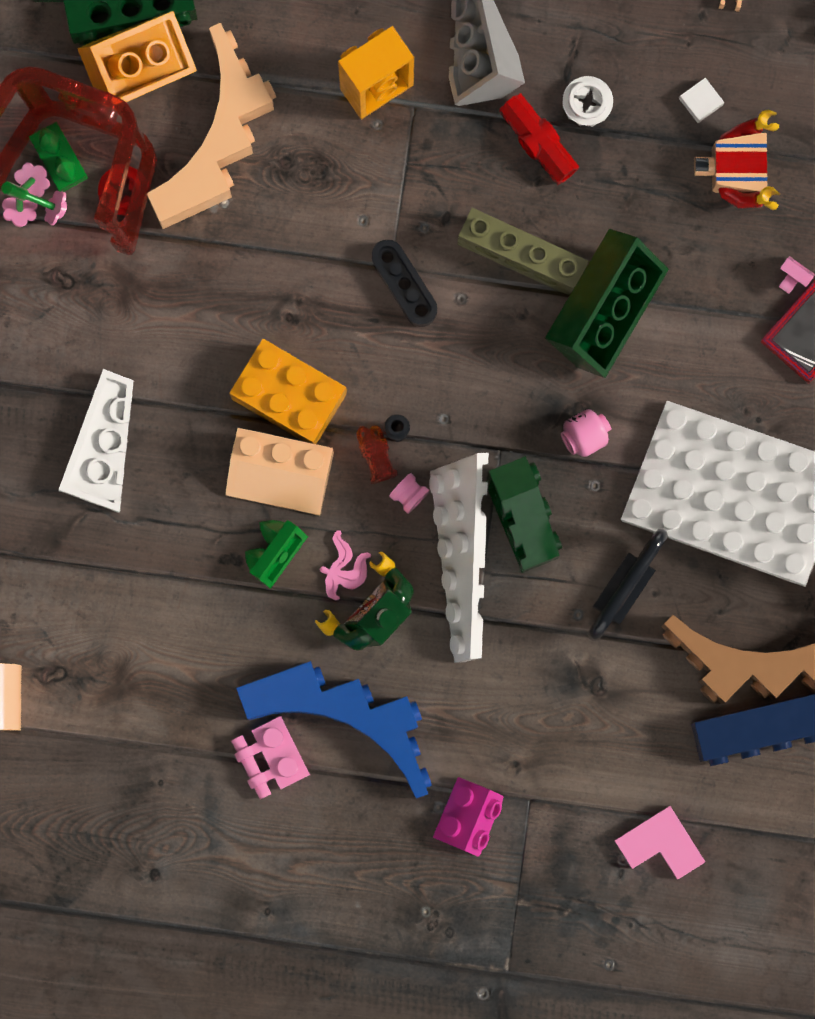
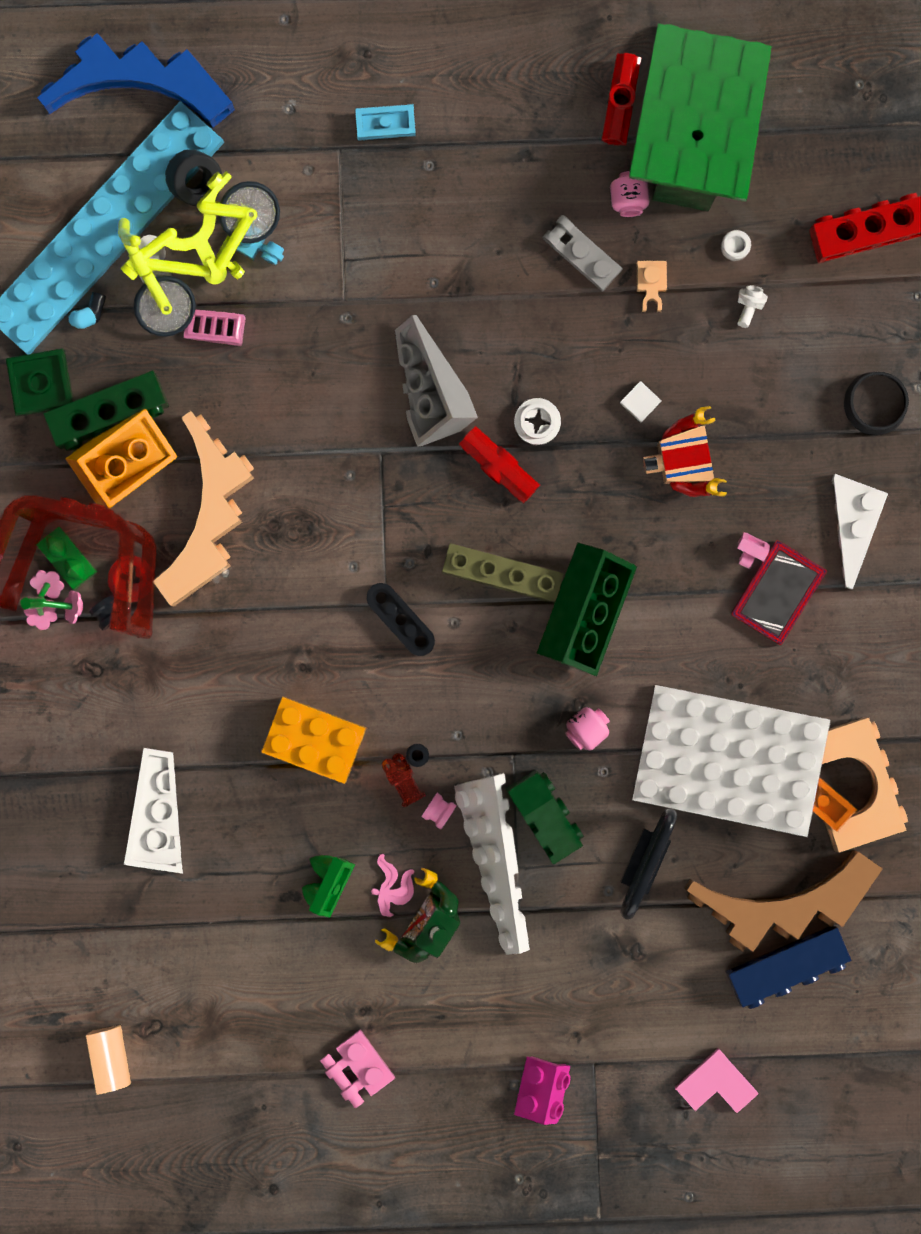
camera: 10 degrees left, 5 degrees up
light nougat slope [225,428,334,516] -> none
blue arch [237,661,432,799] -> none
light orange brick [338,26,414,120] -> none
none -> black wheel [89,595,126,631]

